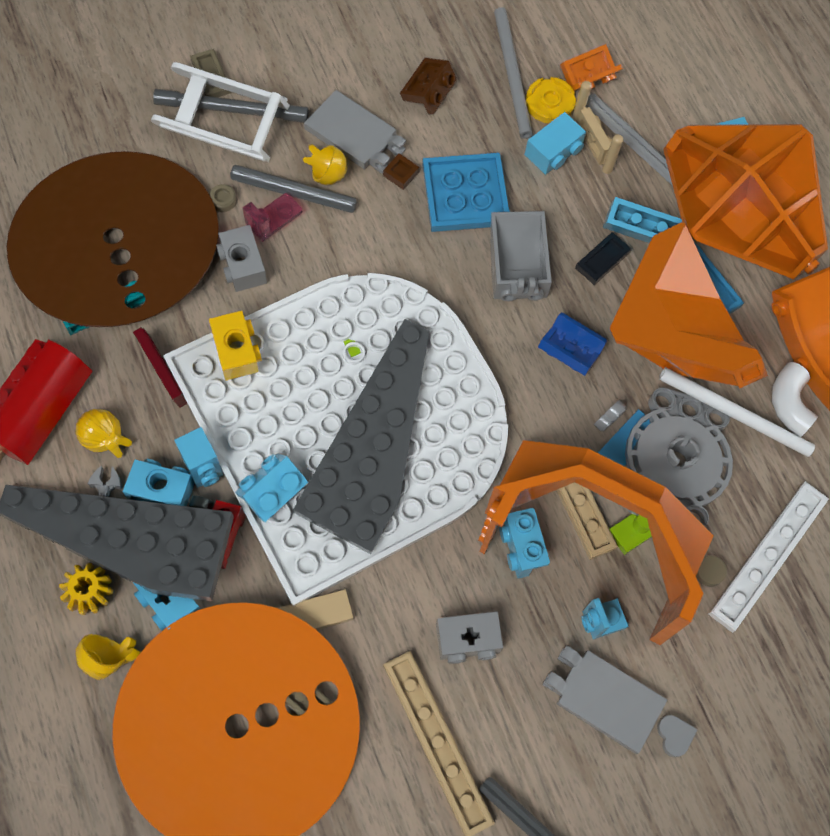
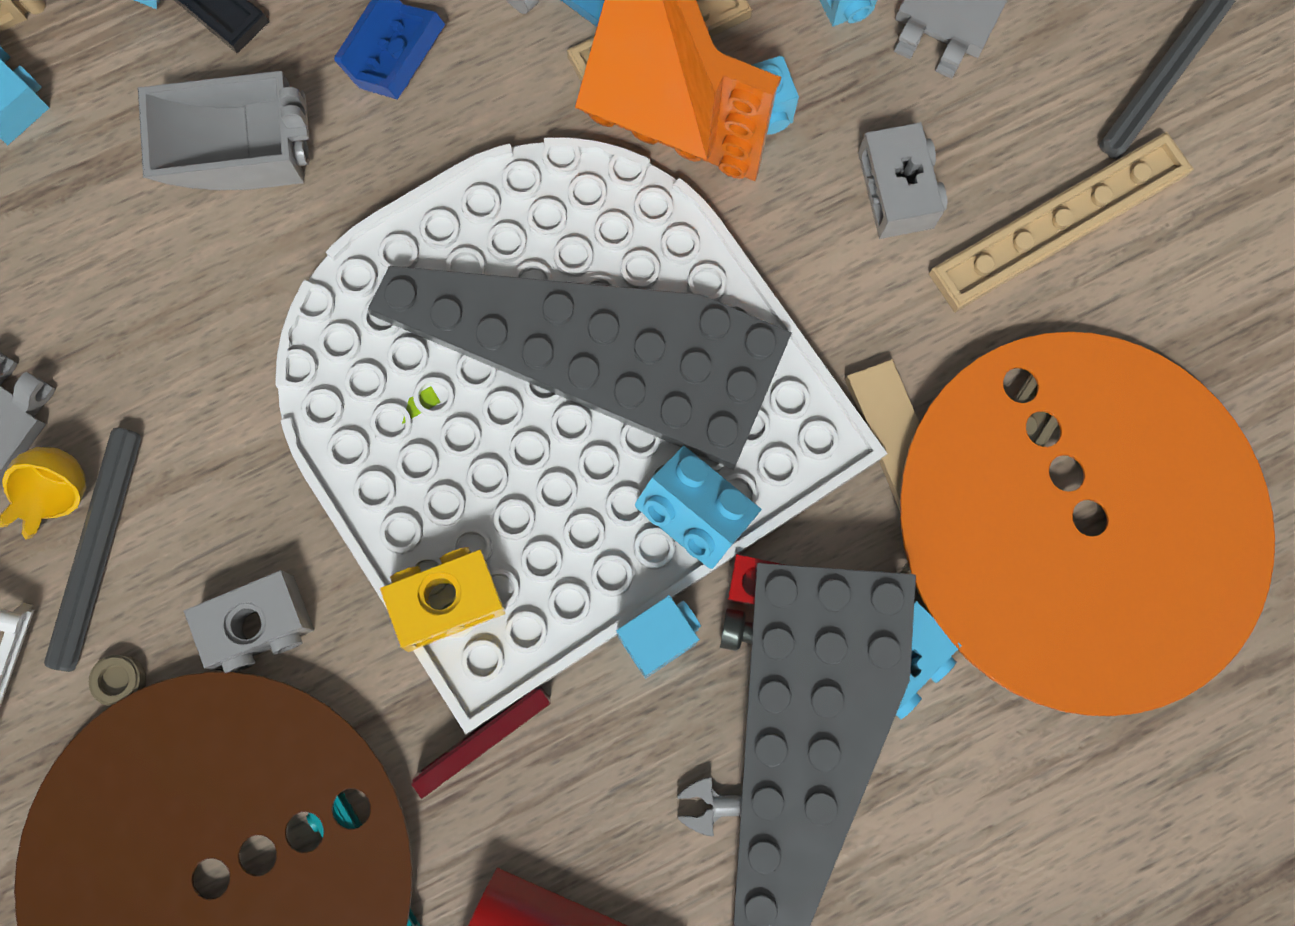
camera: 90 degrees left, 10 degrees up
yellow gear [59,563,113,615] -> none
yellow piece [75,409,132,458] -> none
yellow piece [75,634,140,680] -> none
medium azure brick [123,459,195,507] -> none
clear pink bracket [243,193,303,242] -> none
reddish brown tile [383,153,419,190] -> none
dark azure plate [422,153,509,232] -> none

